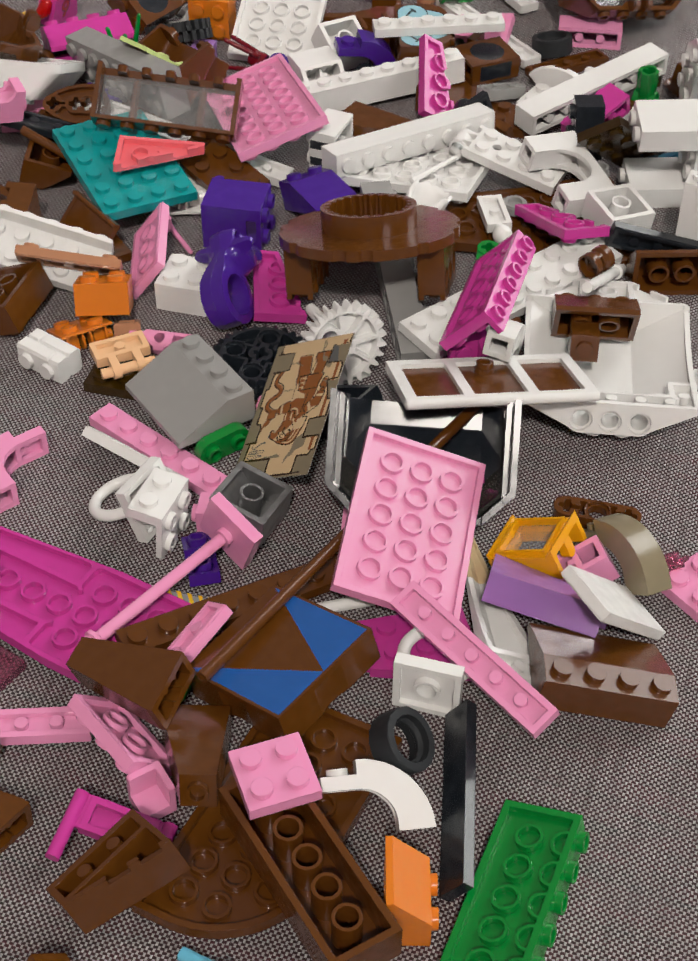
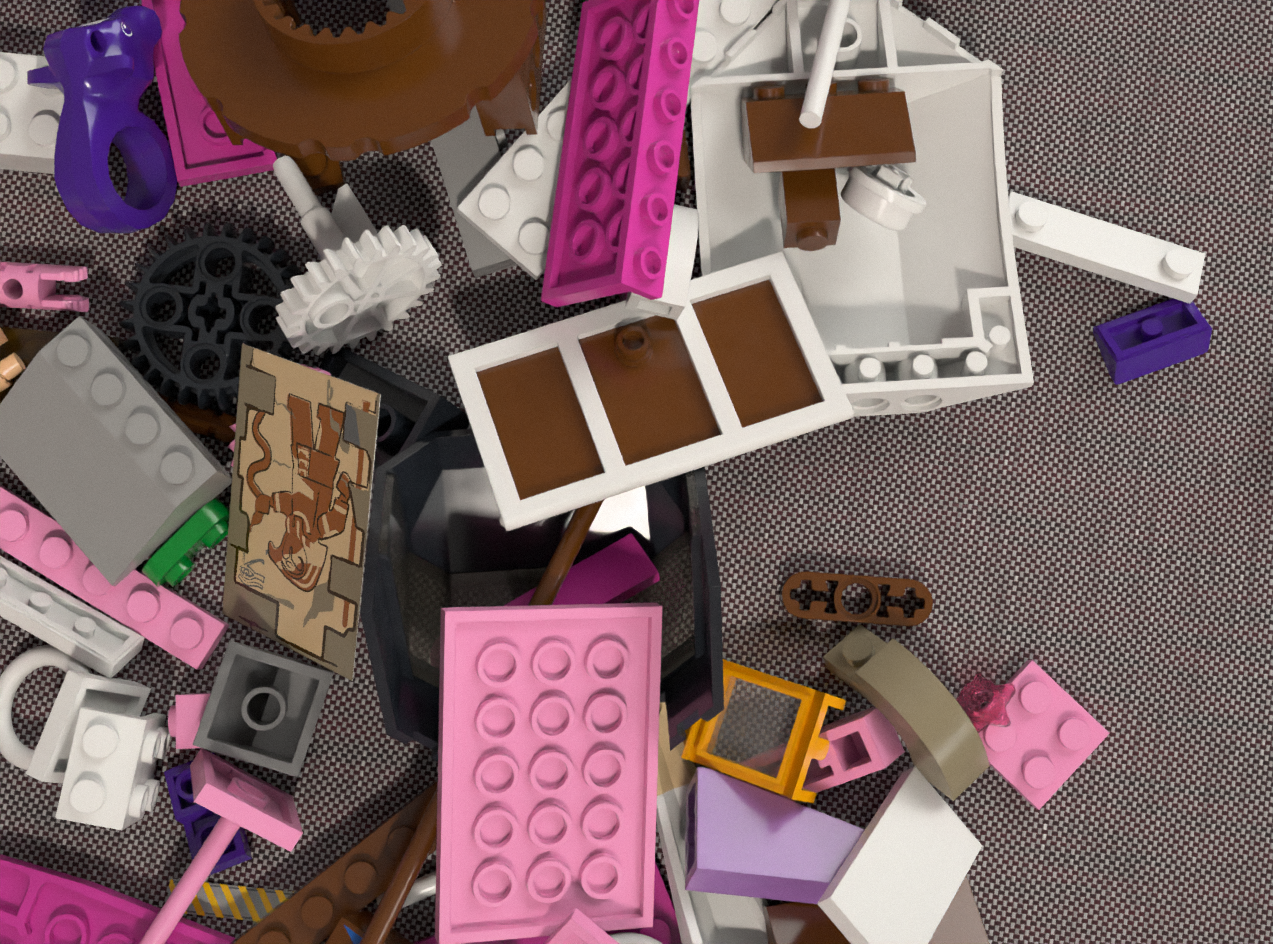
camera: 10 degrees left, 40 degrees up
none -> white piece [840,164,927,231]

